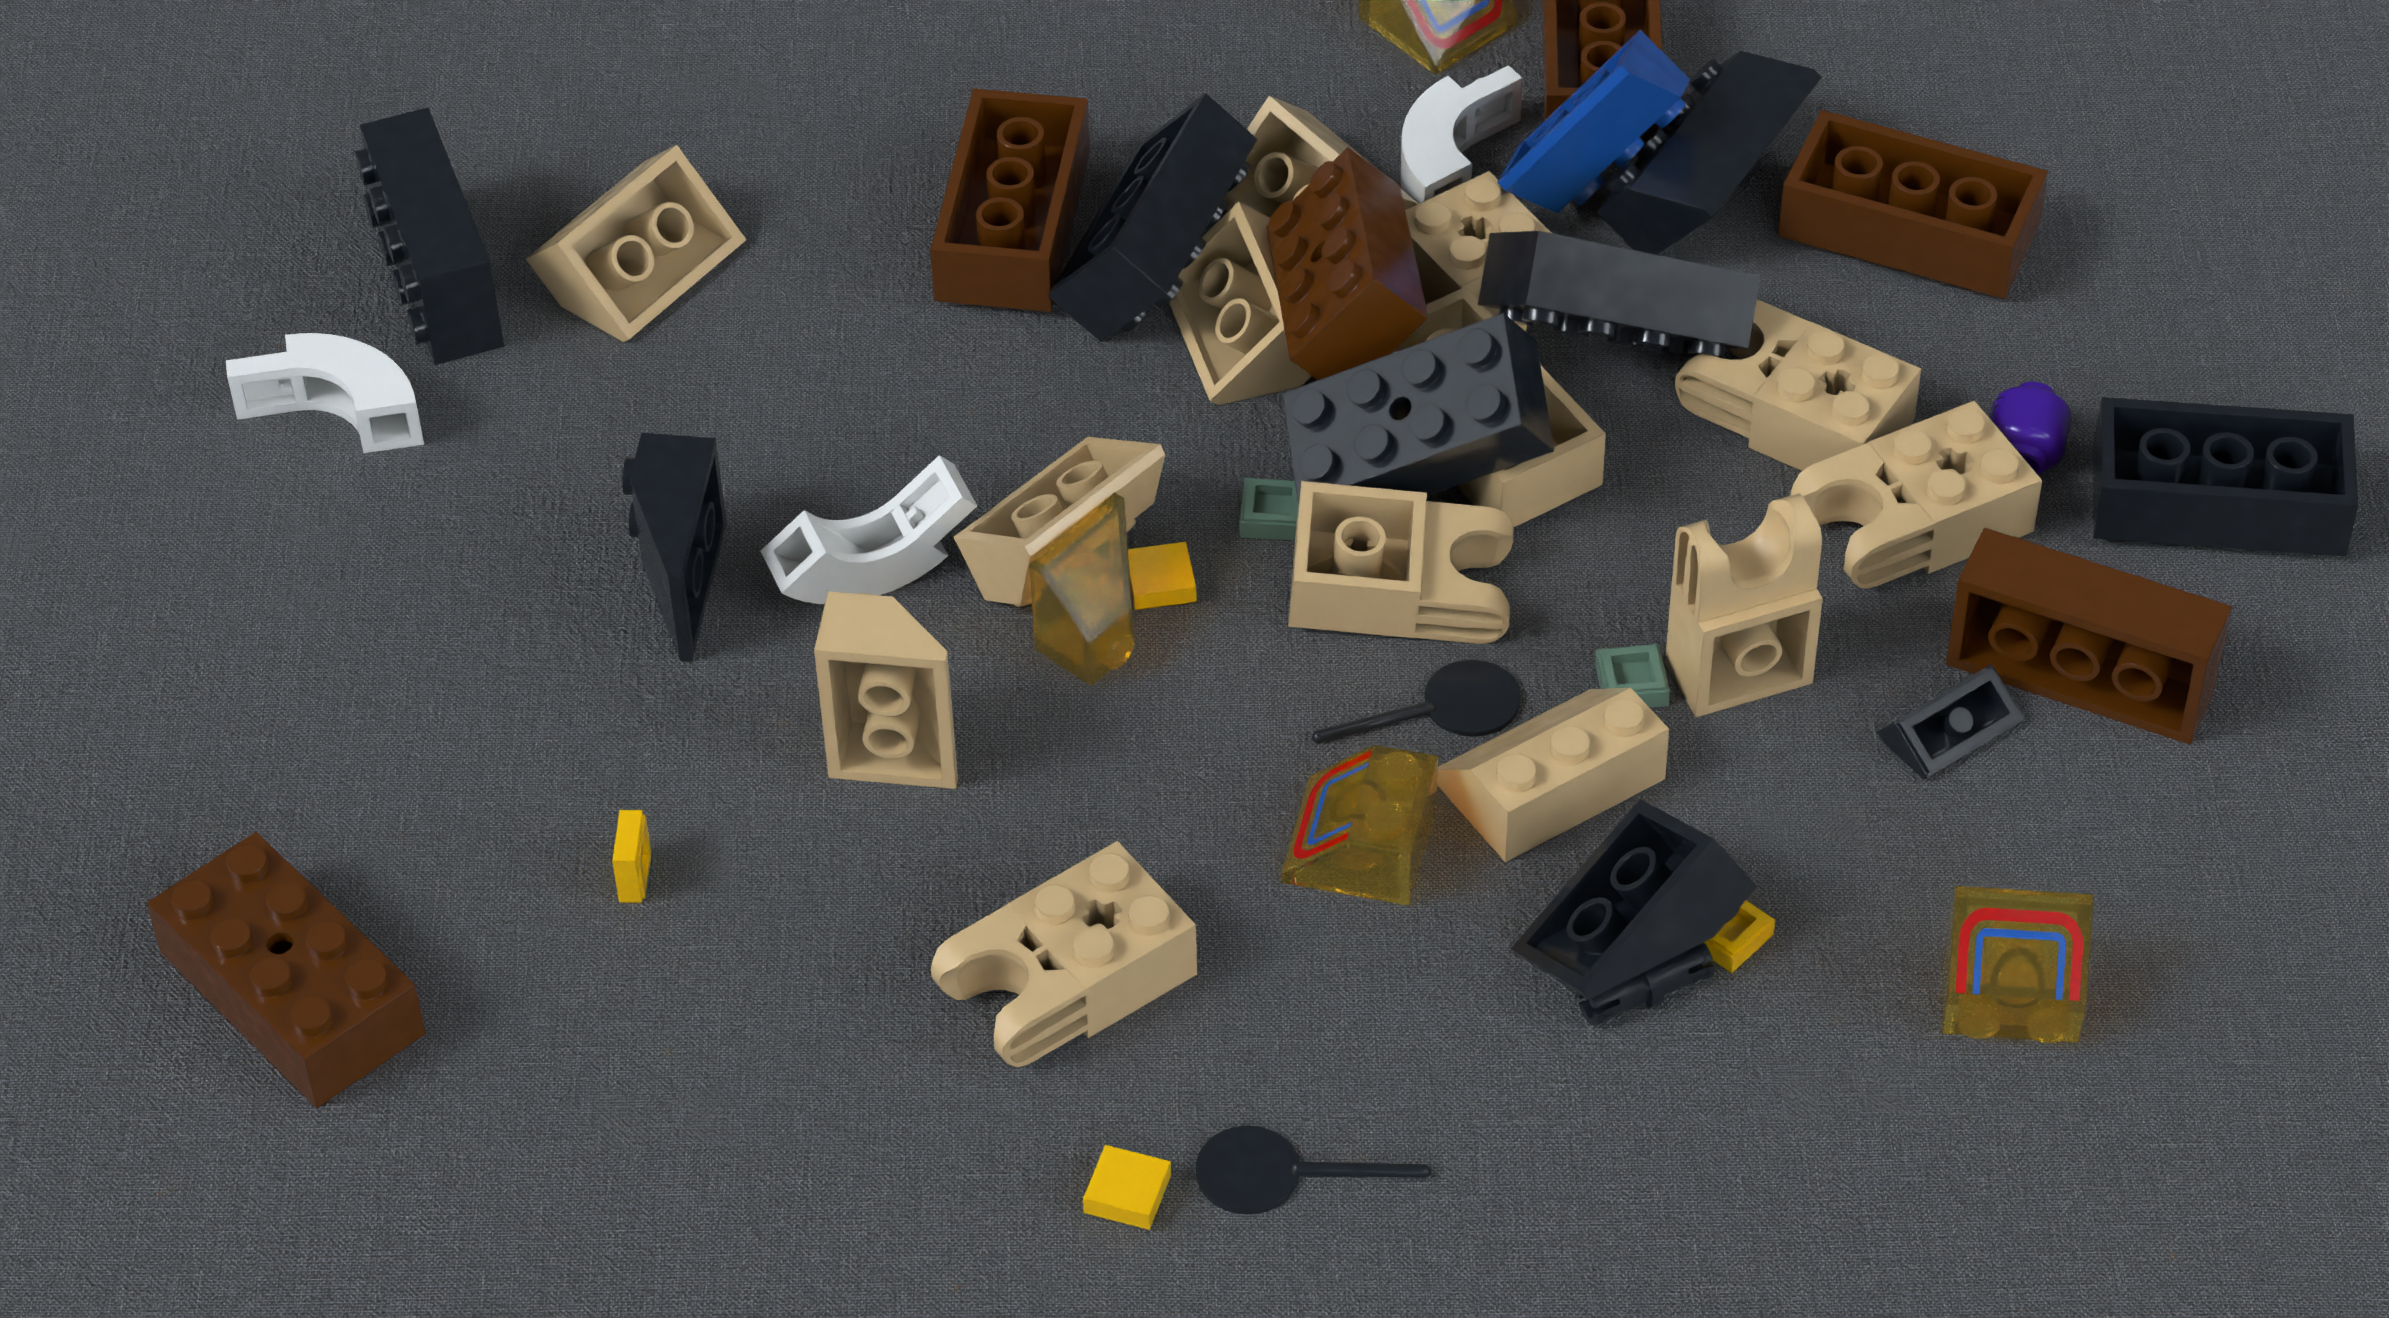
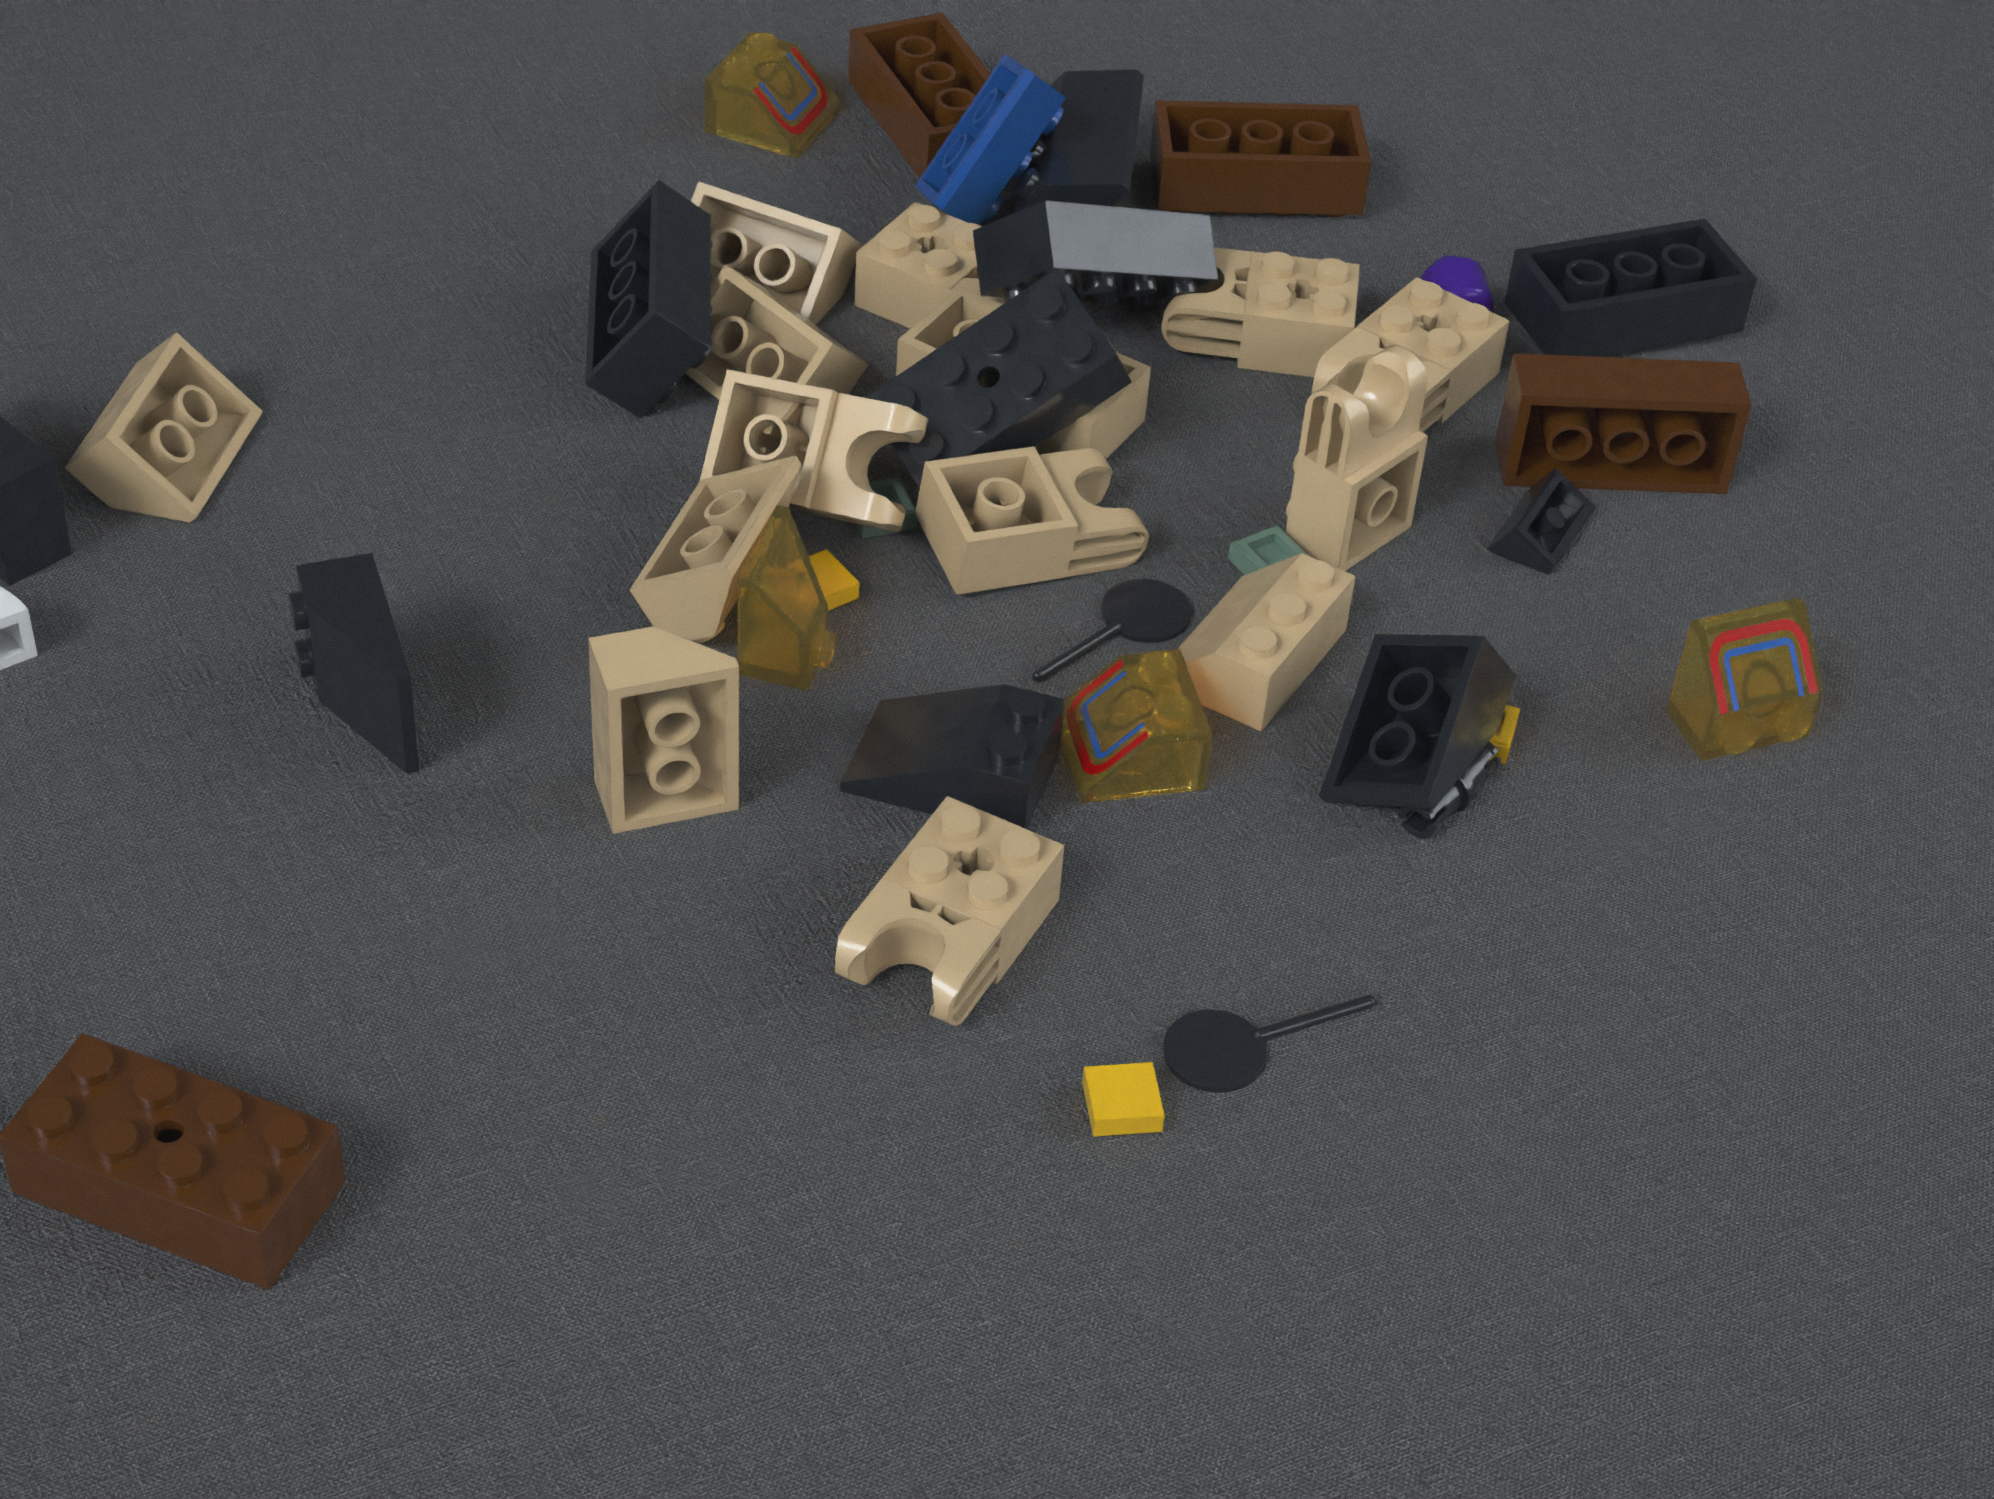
camera: 30 degrees left, 5 degrees down
yellow tile [612,810,652,903] -> none
white arch [761,455,977,604] -> none
reddish brown brick [930,88,1090,312] -> none
reddish brown brick [1266,147,1428,380] -> none
white arch [1401,65,1522,204] -> none
none -> tan brick [699,369,928,532]
none -> black slope [840,684,1065,829]

